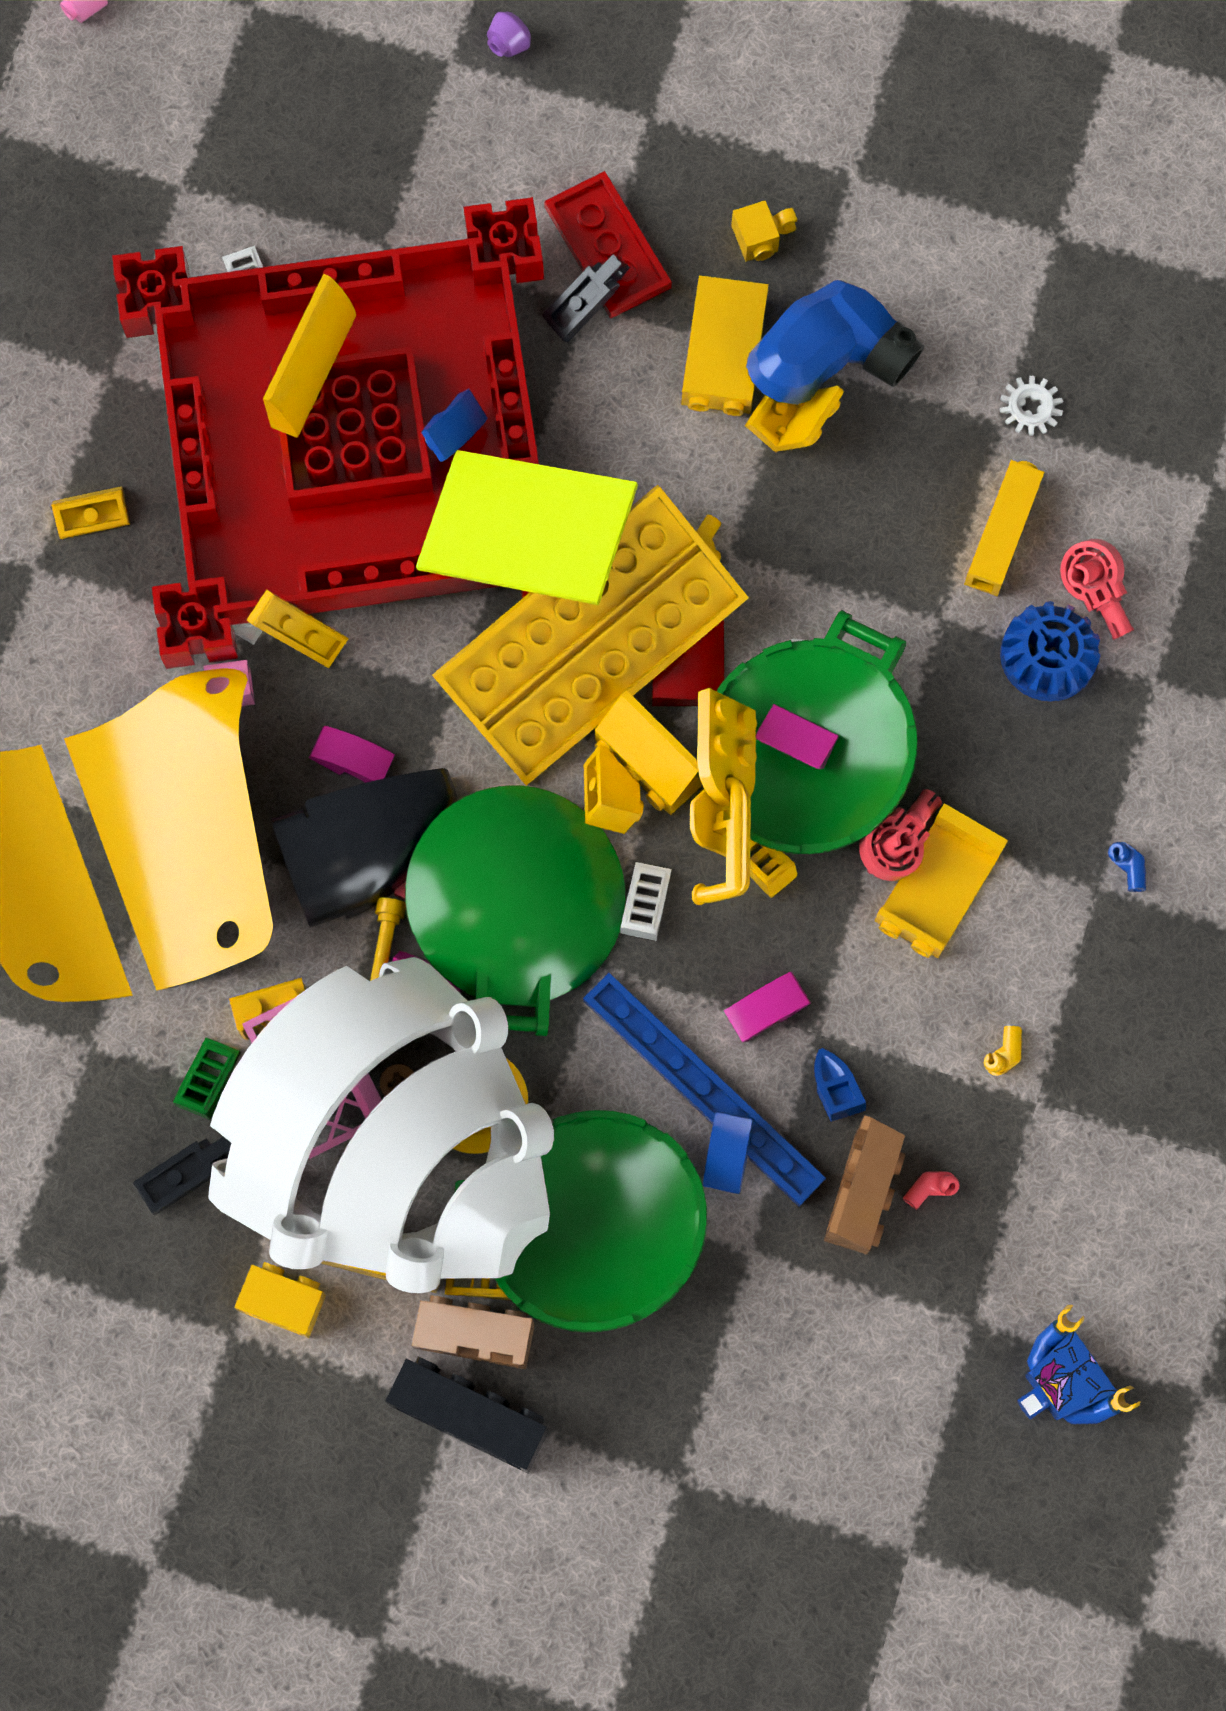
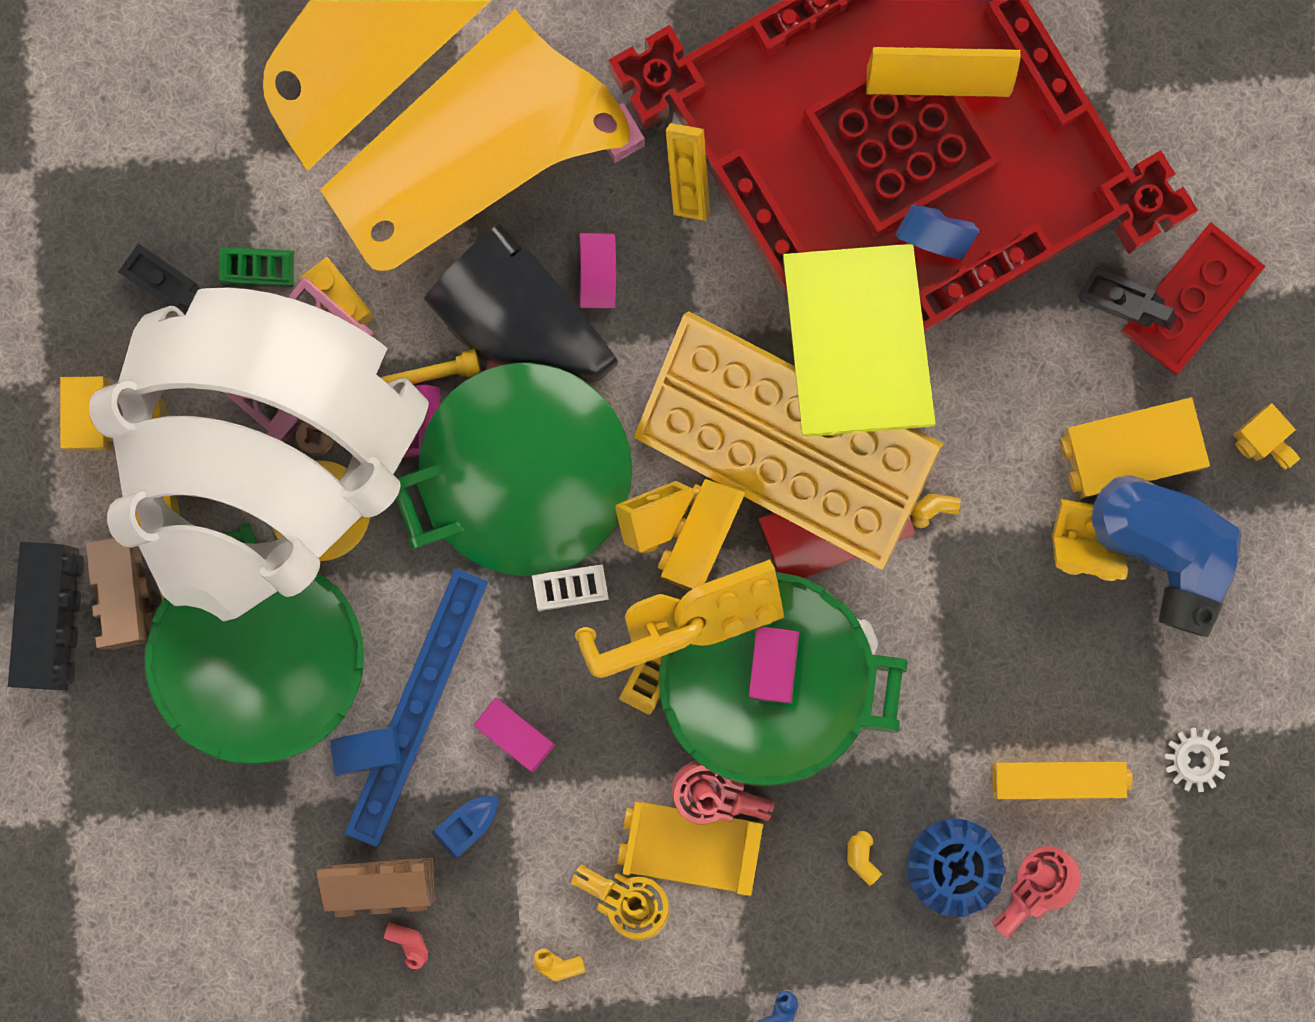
camera: 65 degrees right, 10 degrees up
none -> yellow pin [571,864,670,941]
none -> yellow arm [847,831,882,886]

